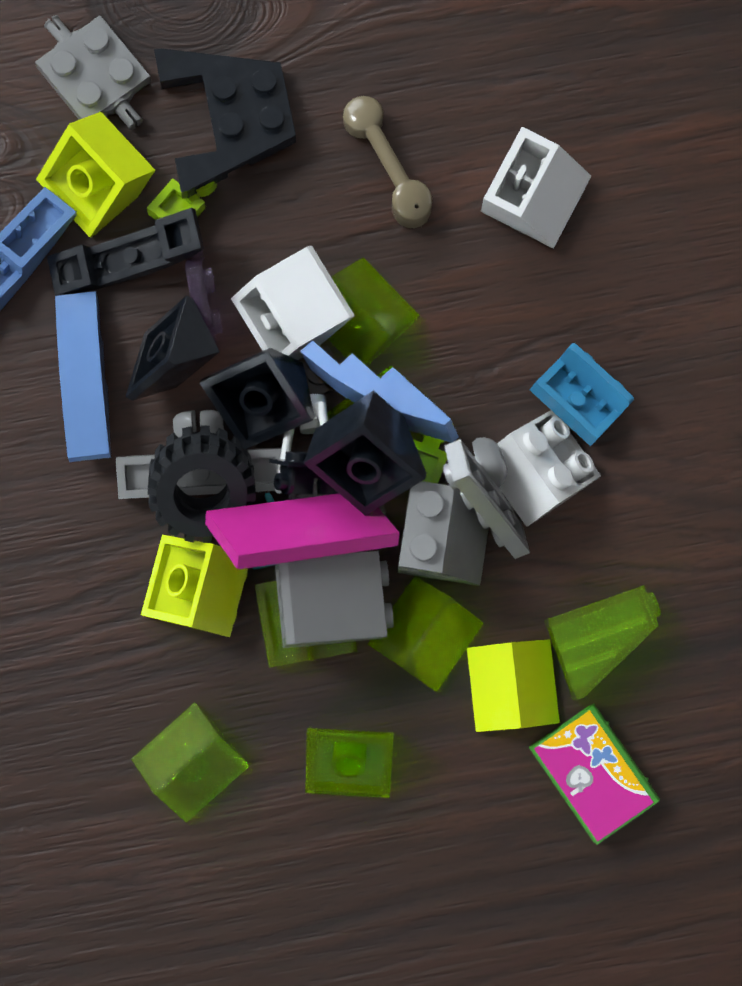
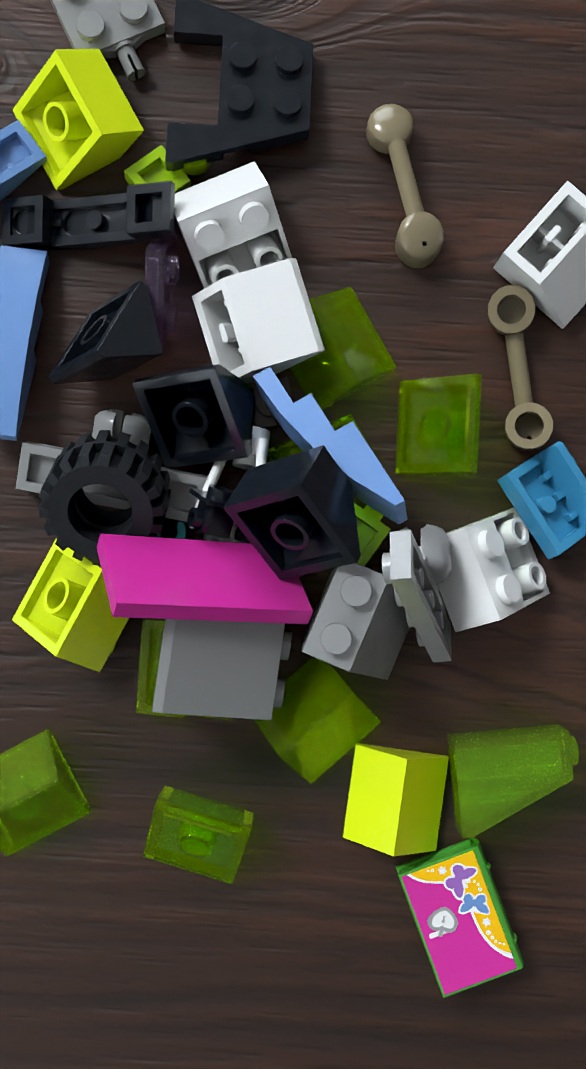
camera: 15 degrees right, 5 degrees up
none -> white slope [174,161,292,289]
none -> clear neon green slope [395,373,482,478]
none -> dark tan piece [488,285,553,451]

